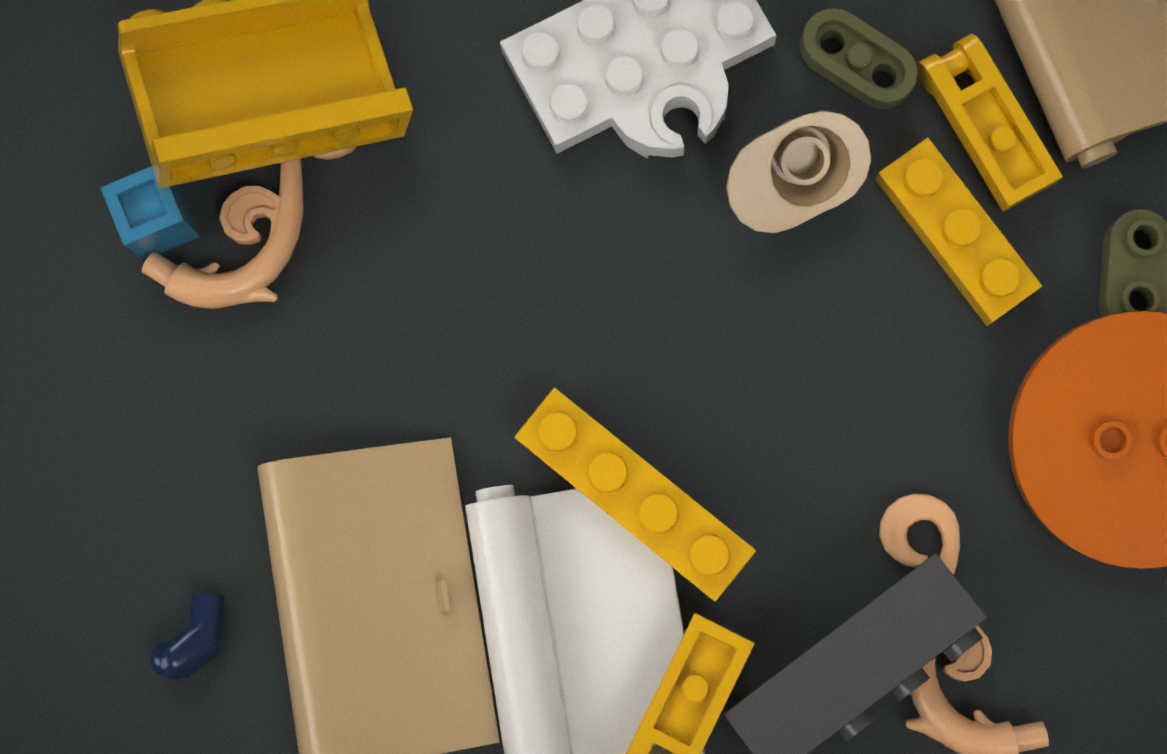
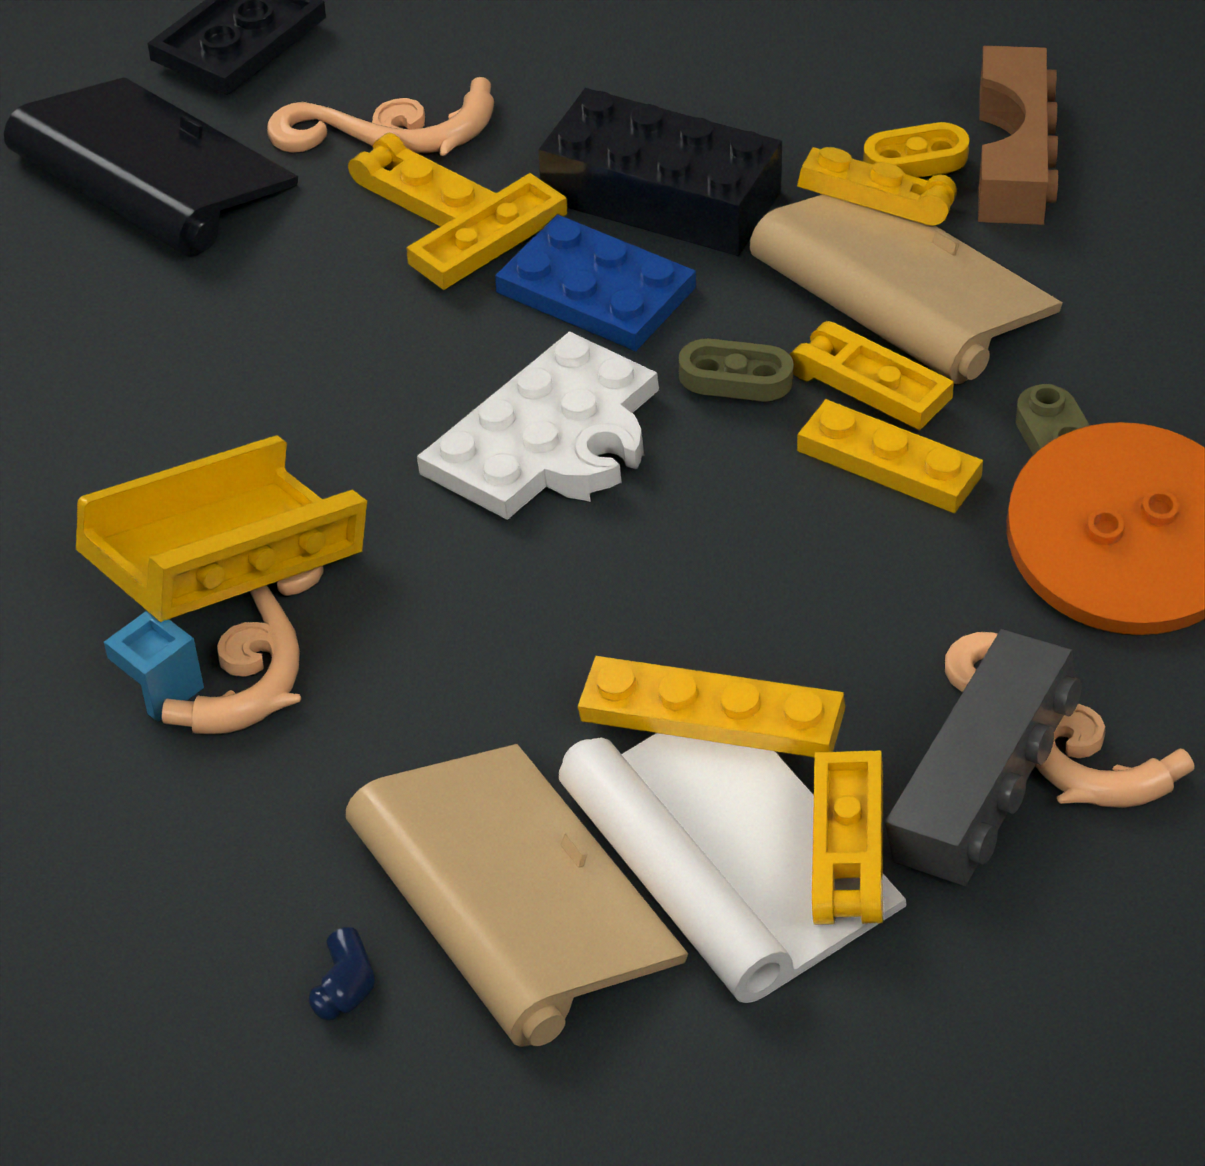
camera: 20 degrees left, 35 degrees down
tan piece [726,110,871,233] -> none

